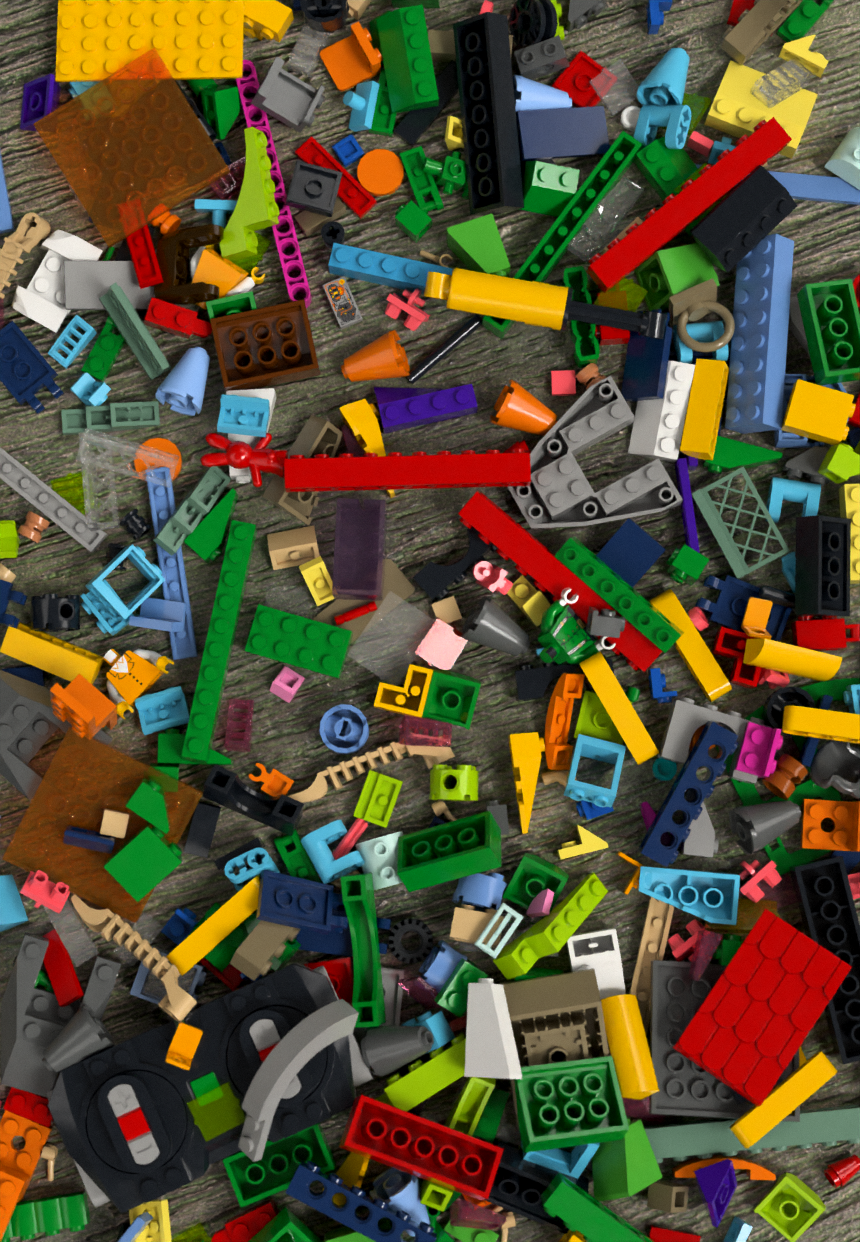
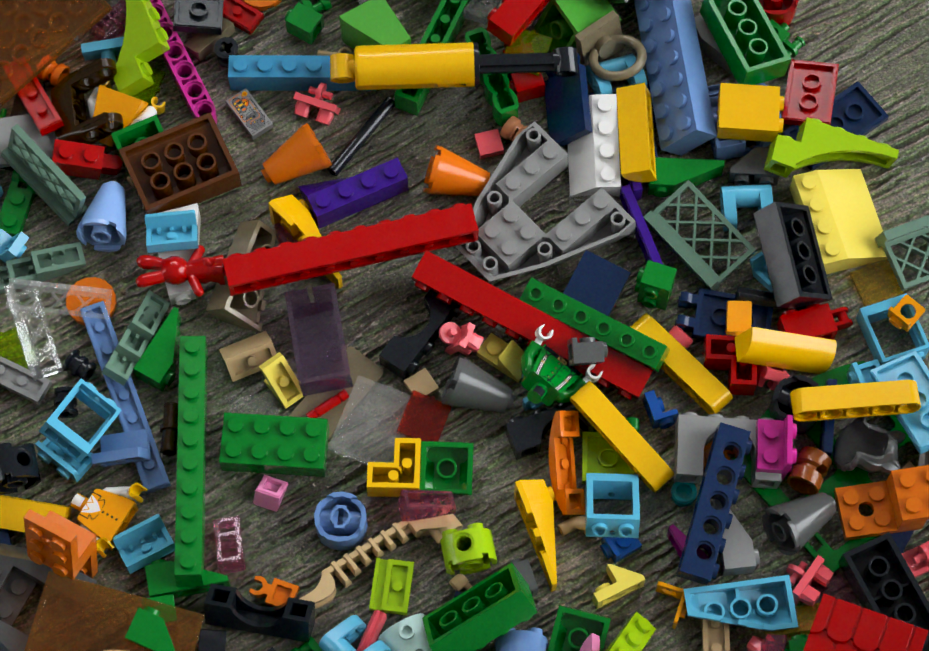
camera: 15 degrees left, 15 degrees down
none -> dark brown pin [160,402,178,456]

